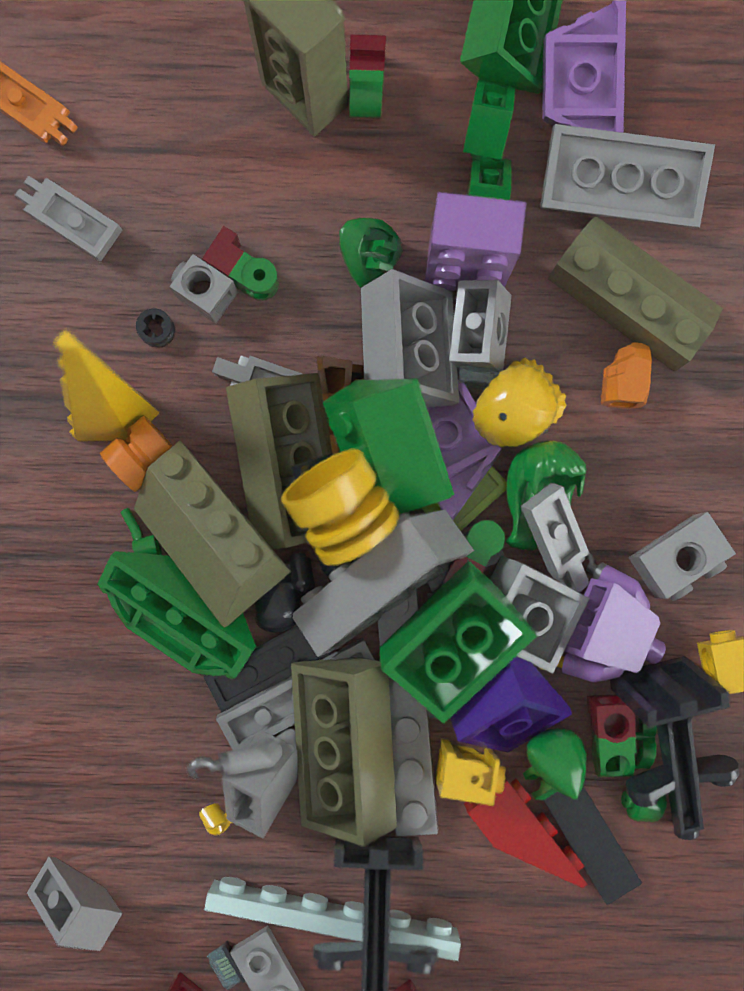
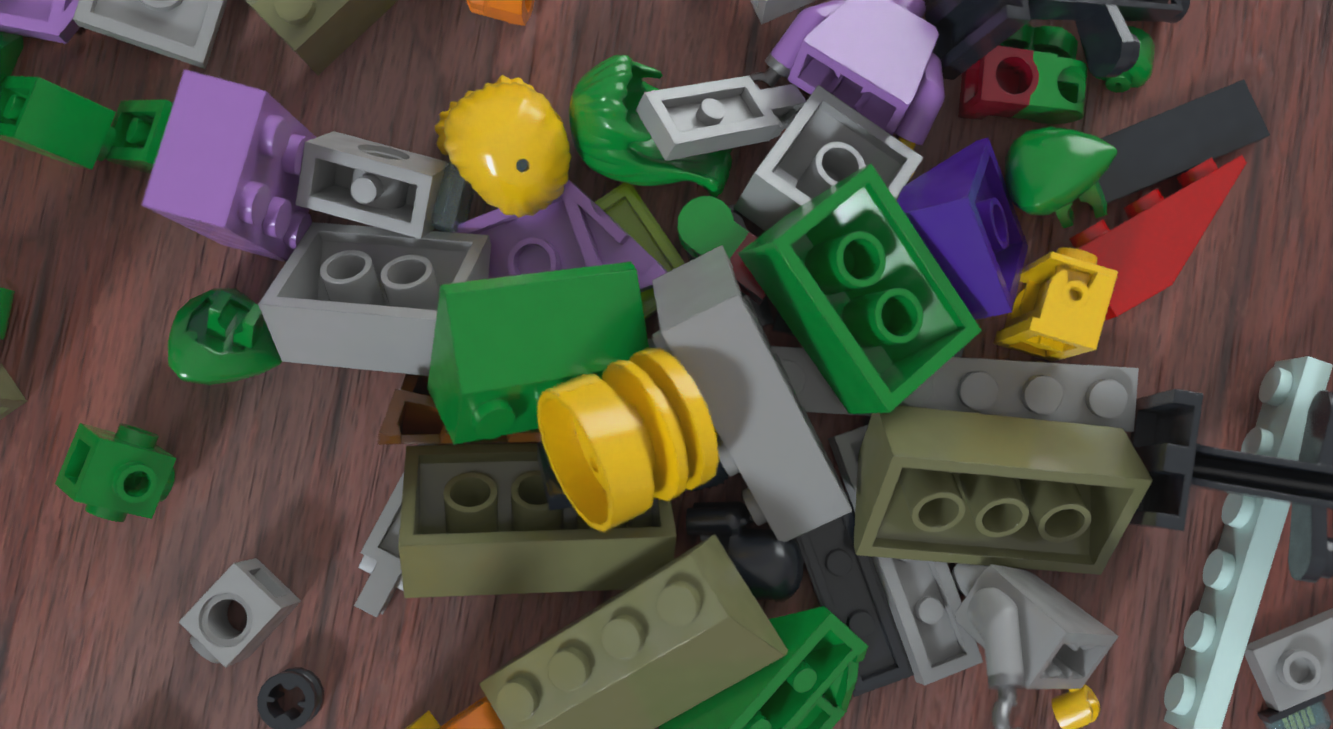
camera: 75 degrees left, 0 degrees up
leg [202,226,279,301] -> none
none -> green brick [55,423,176,522]

